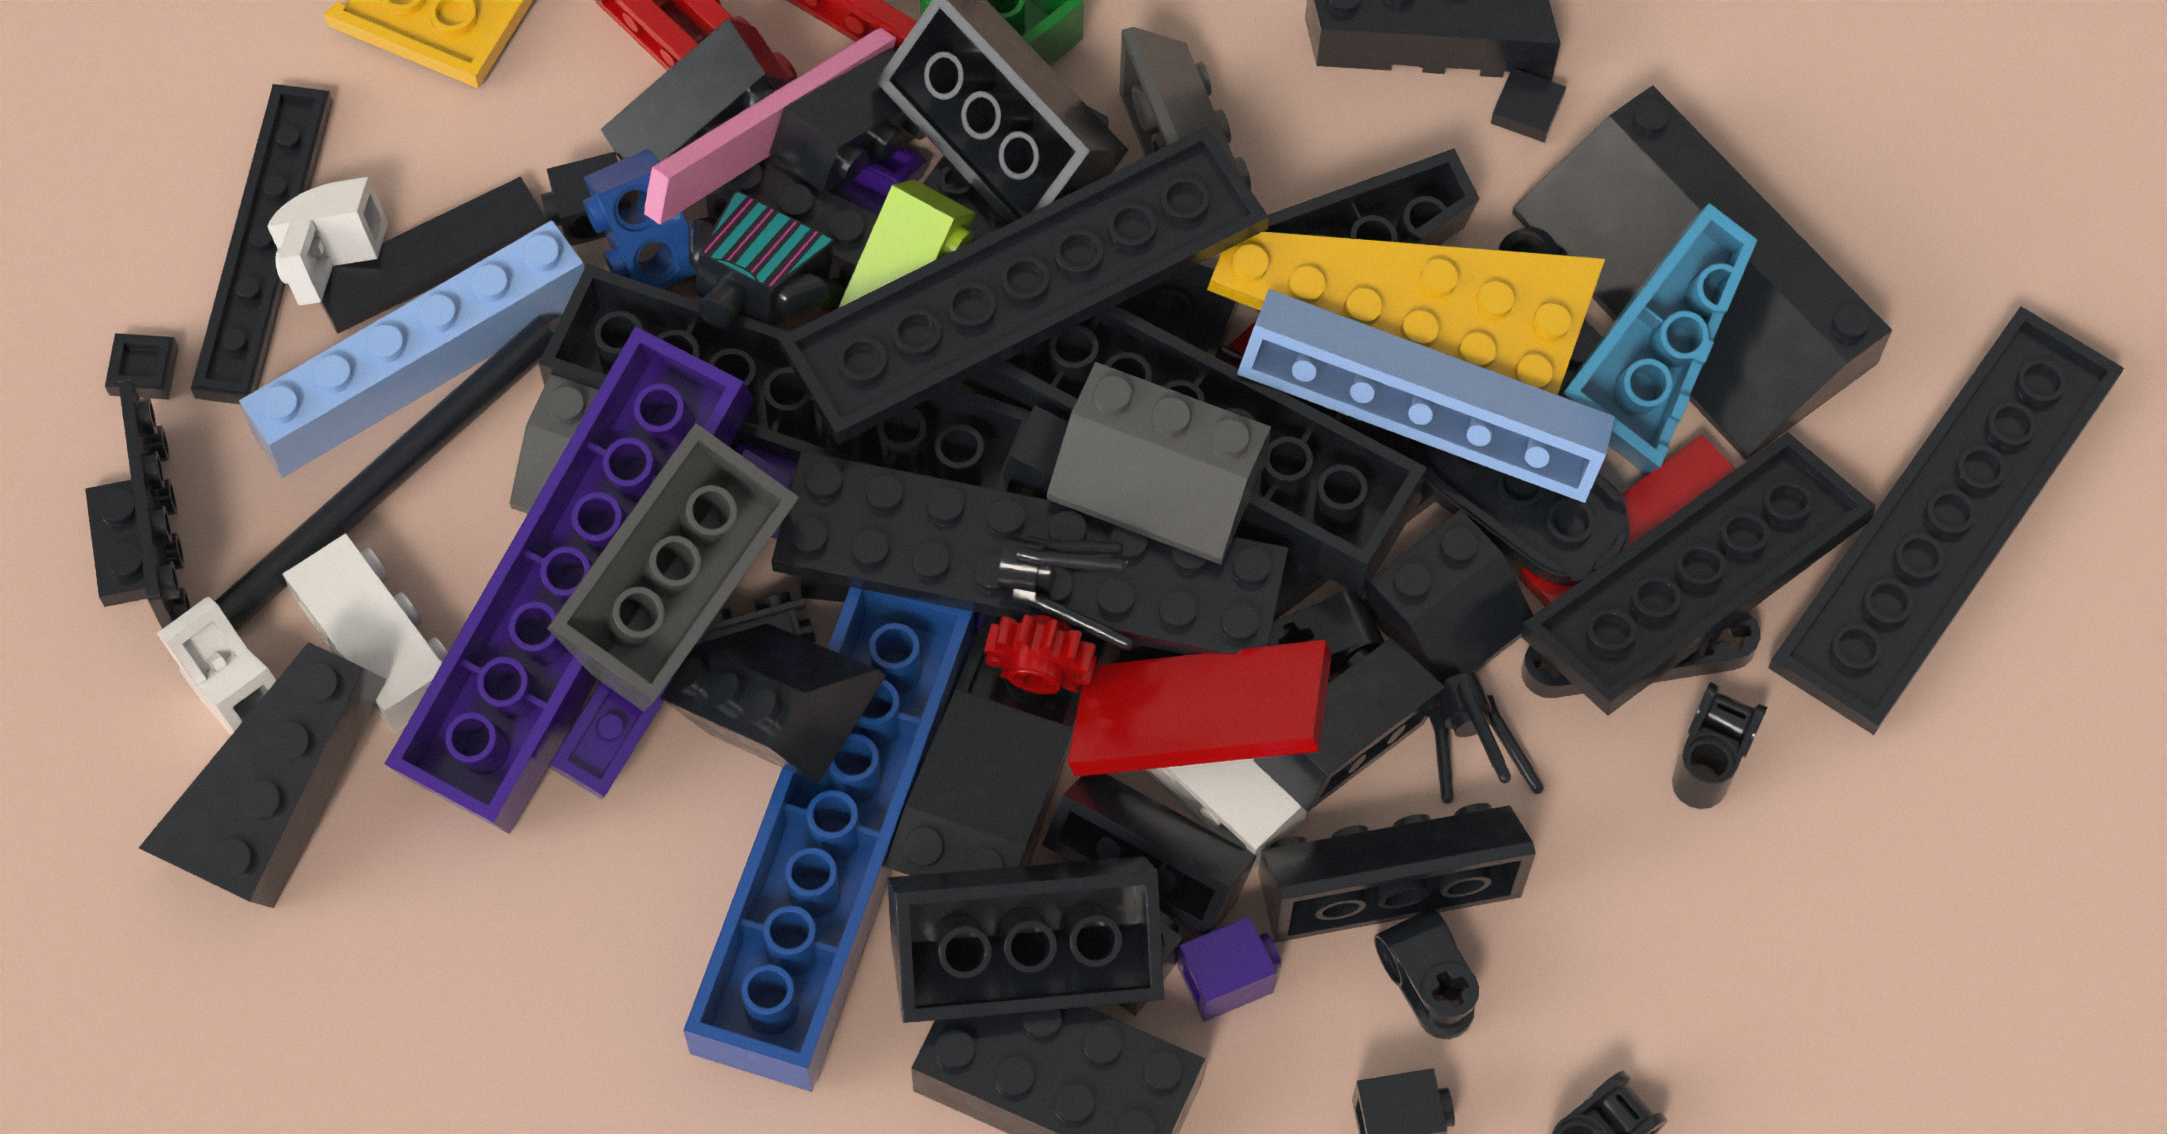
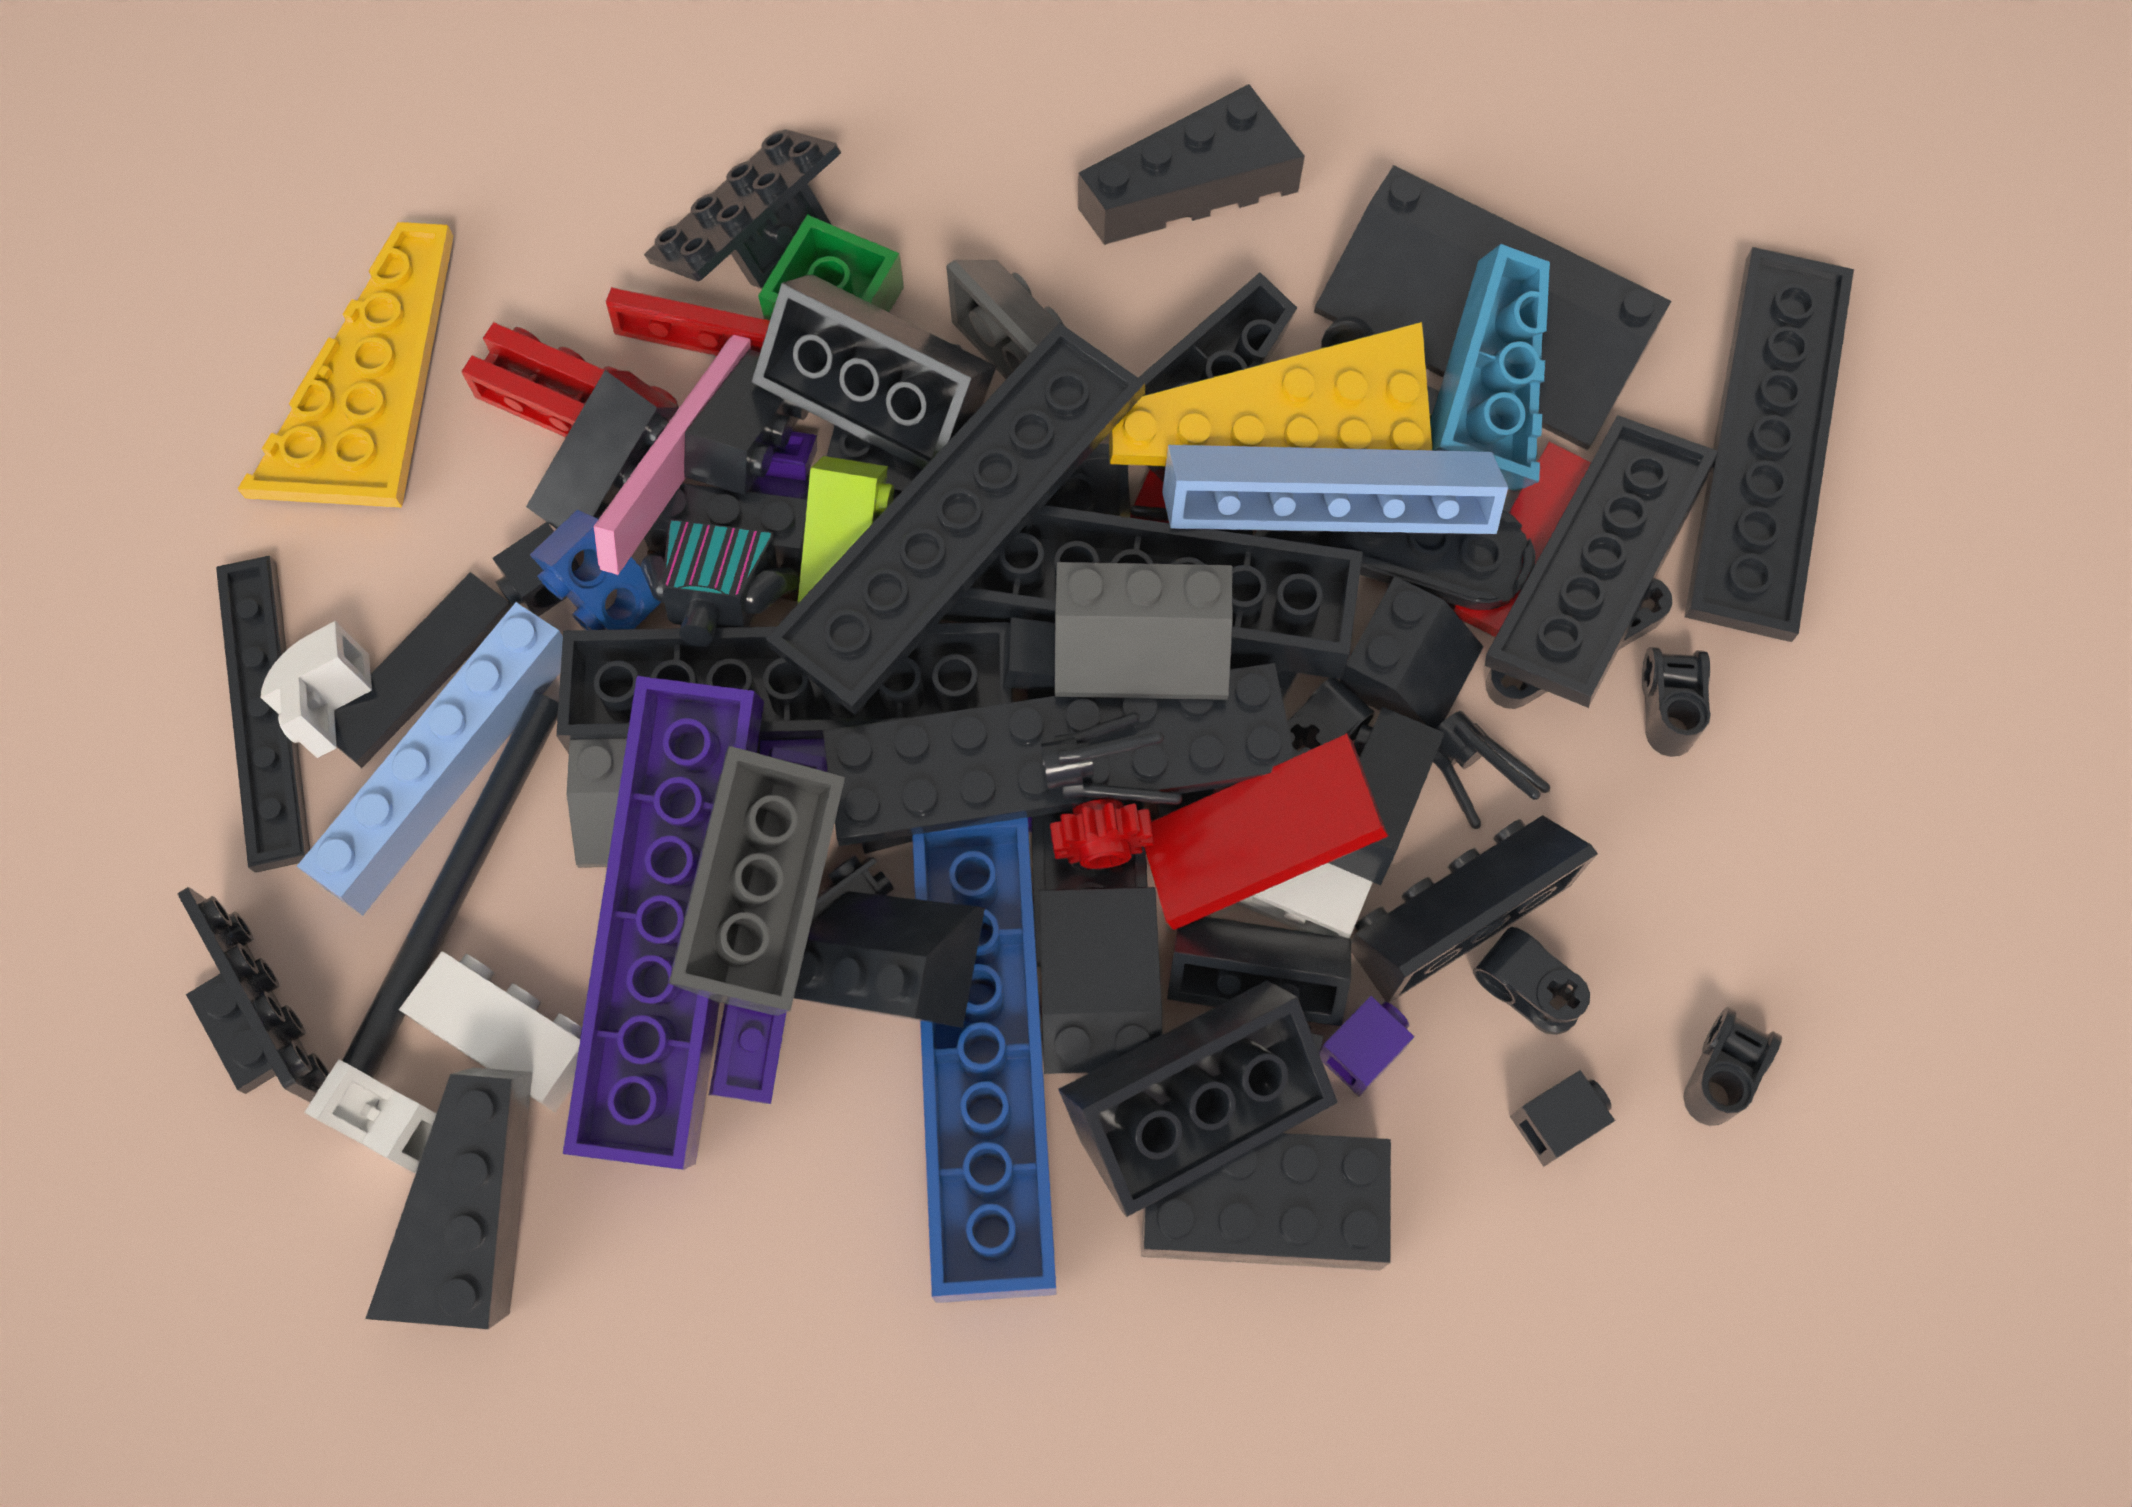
camera: 20 degrees left, 5 degrees up
black tile [105,333,179,400] -> none
black tile [1491,67,1566,143] -> none

